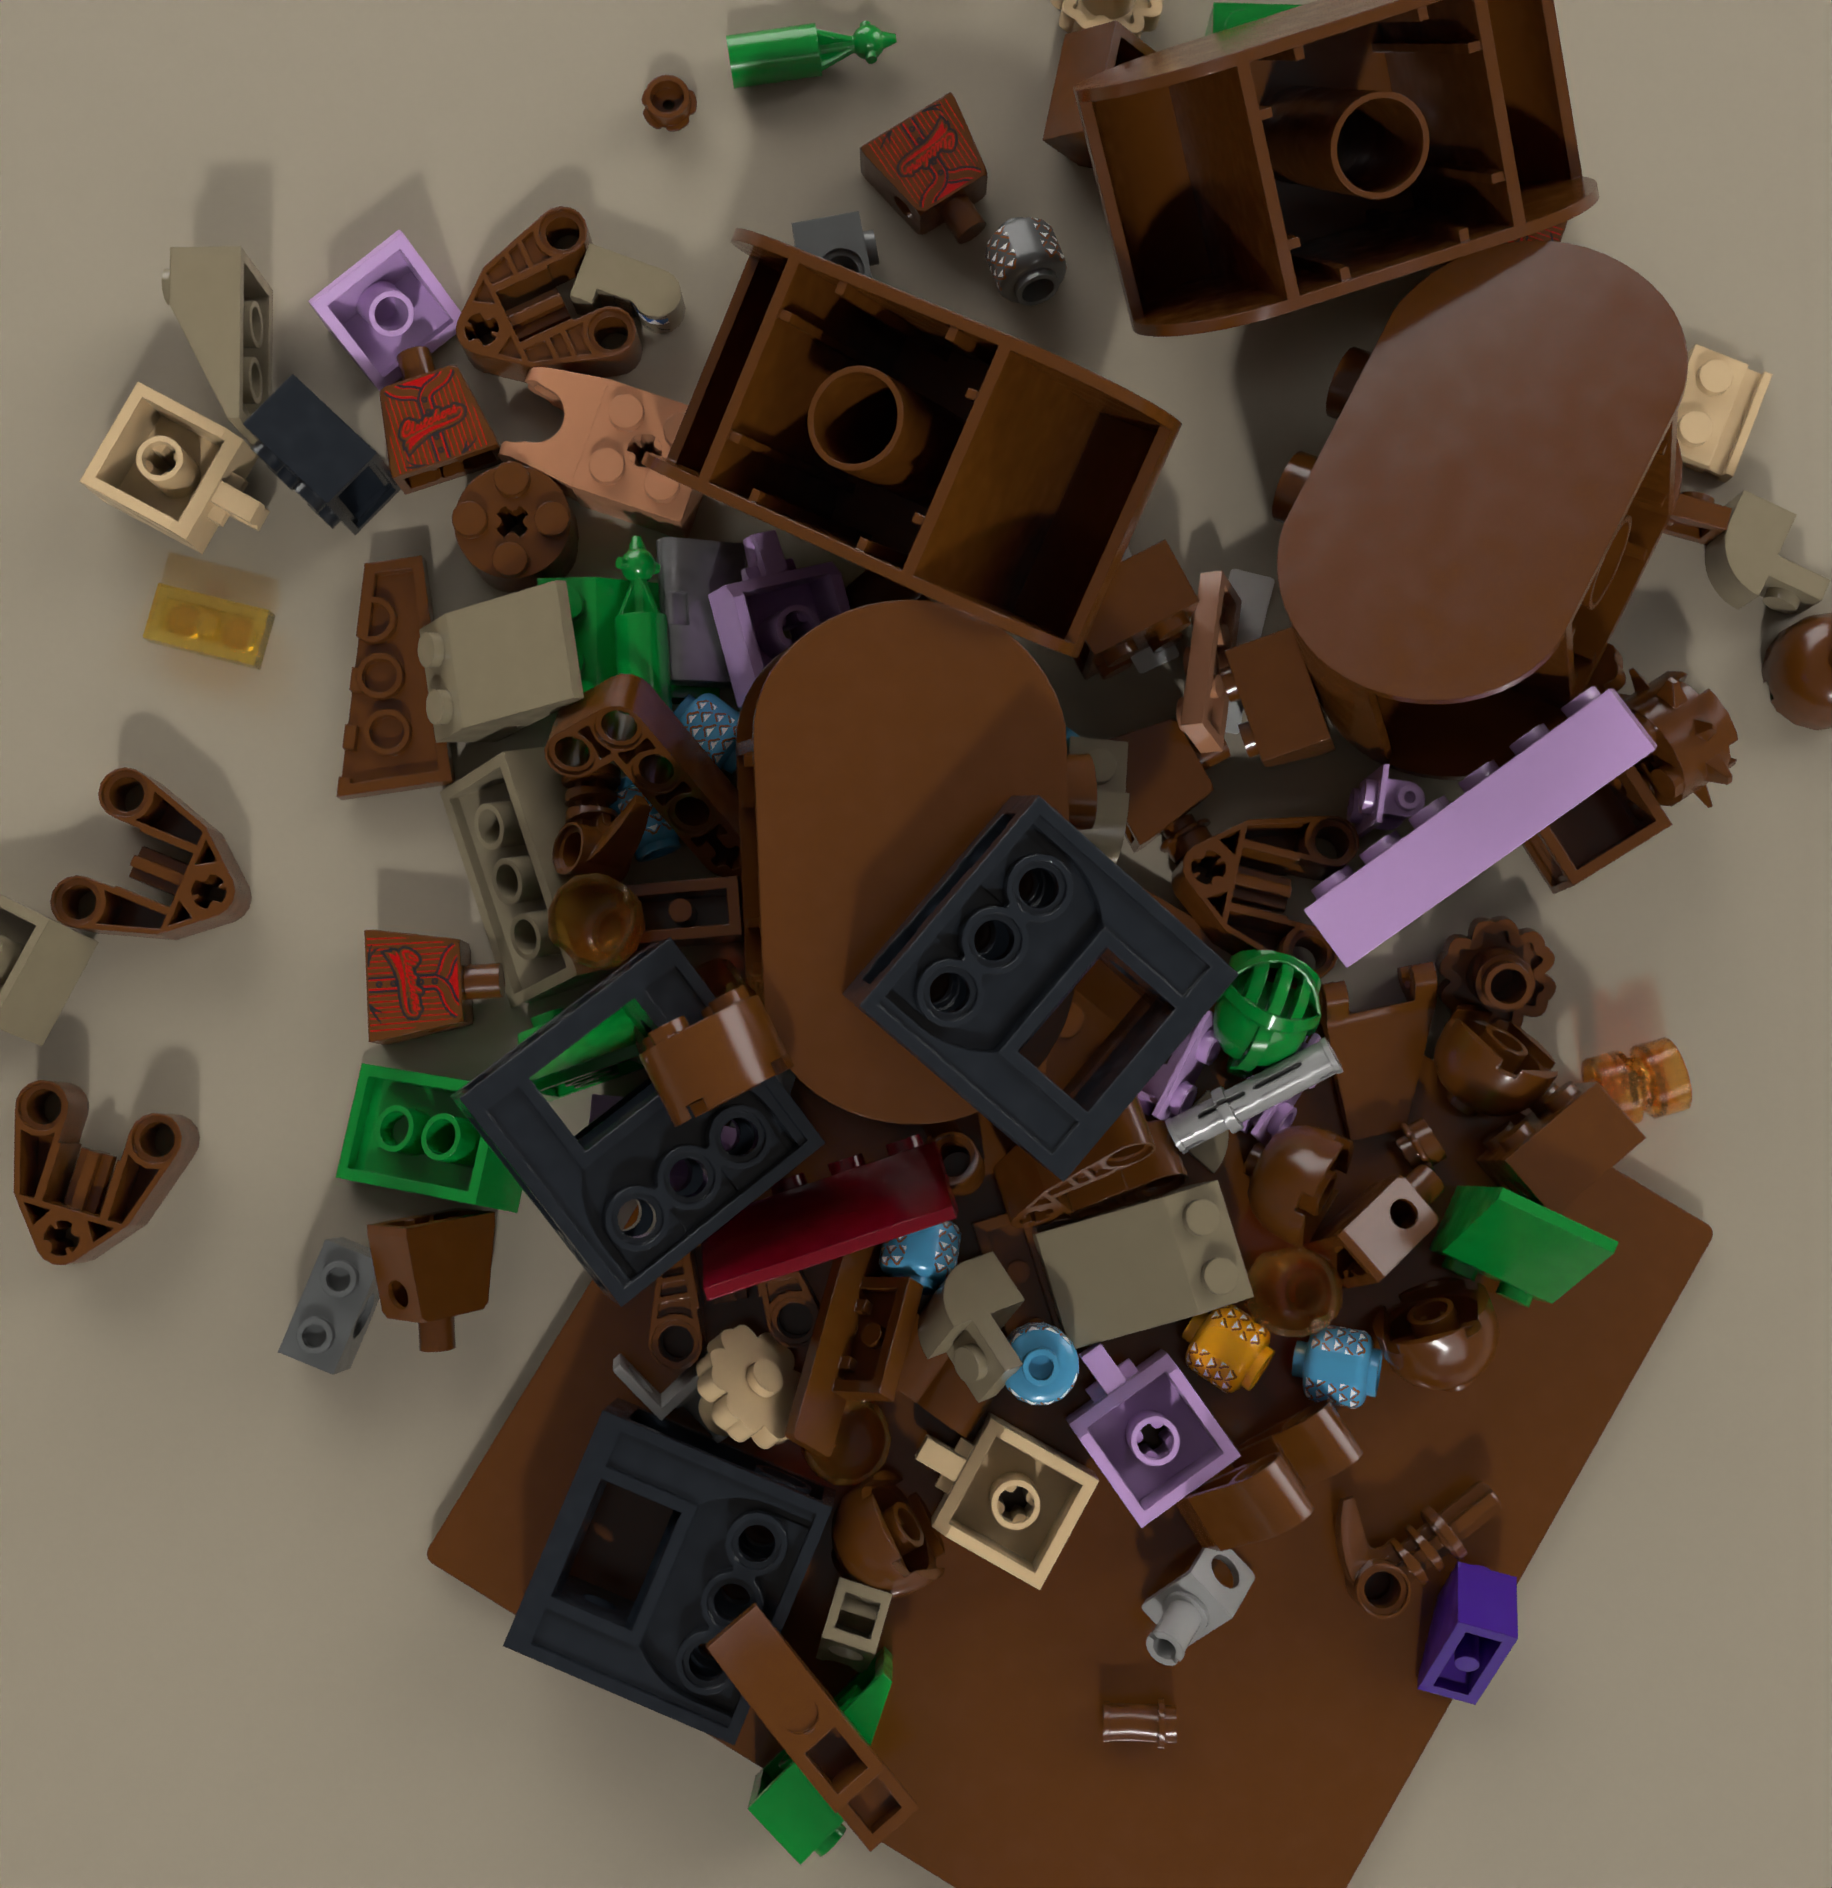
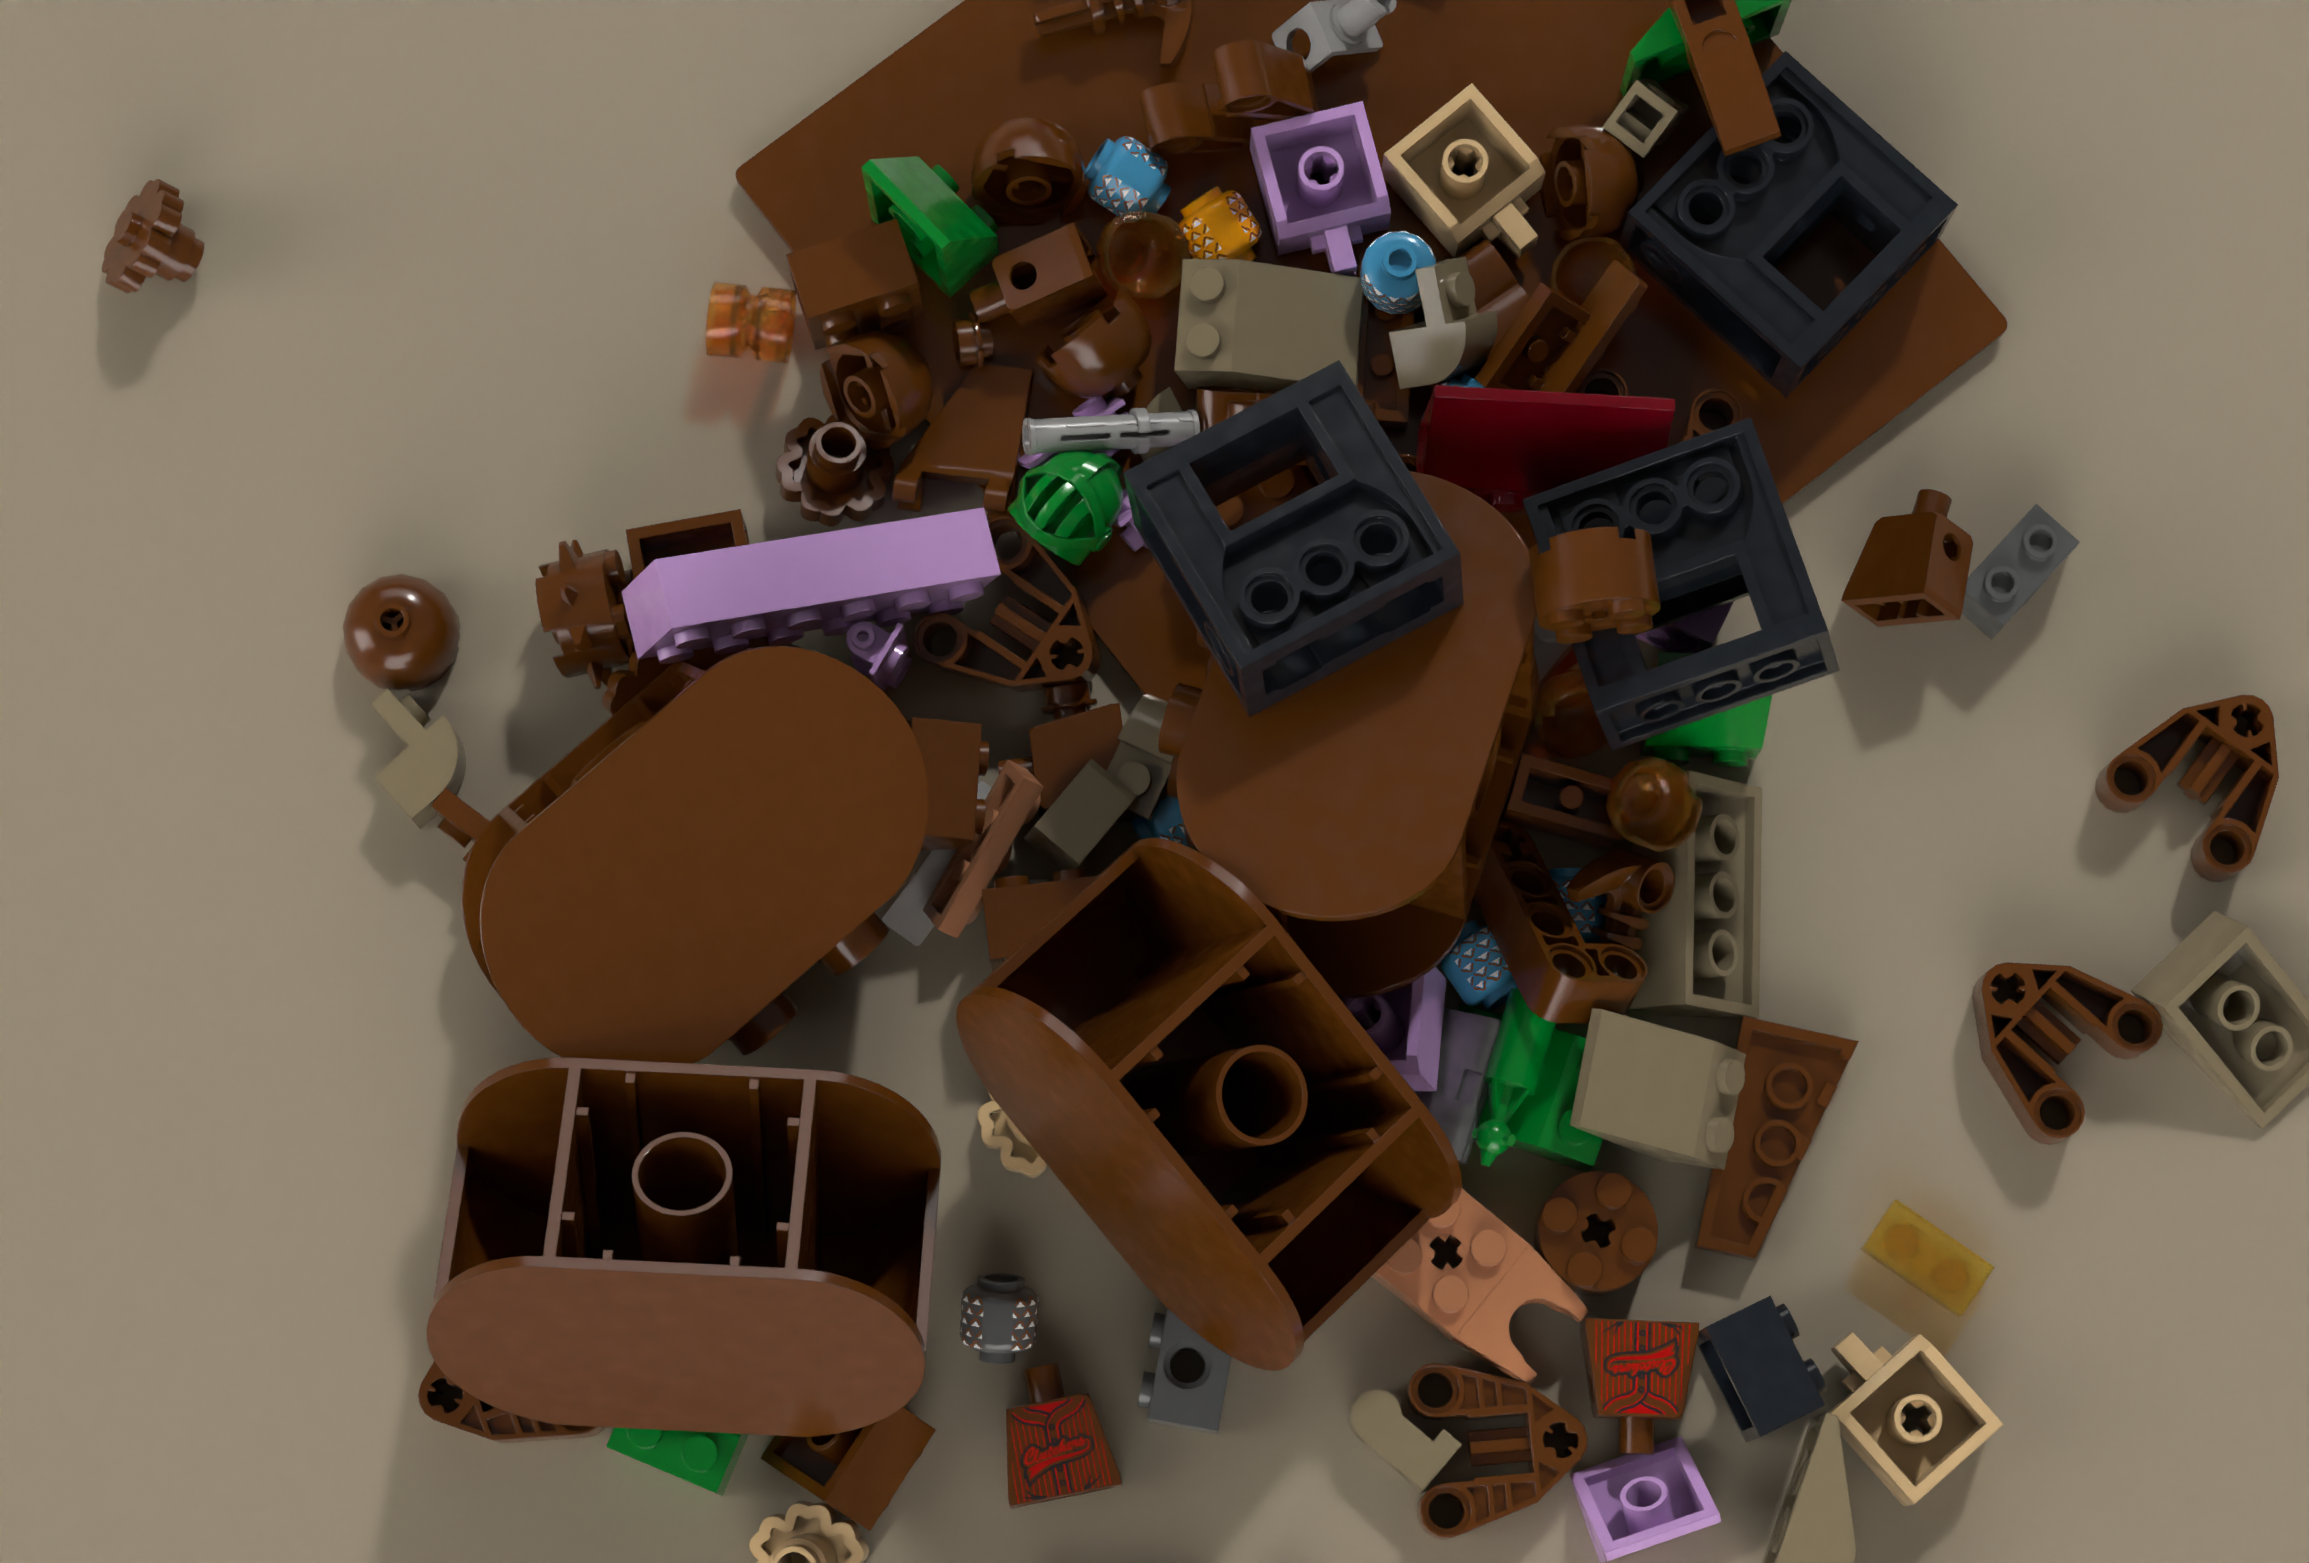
camera: 155 degrees left, 5 degrees down
green slope [336,1063,523,1213] -> none
reddish brown torso [364,930,505,1045] -> none
light grey bracket [613,1351,728,1443] -> none
tan plant [696,1325,801,1449] -> none
tan plate [1677,344,1773,483] -> none
none -> dark tan slope [1023,759,1136,871]

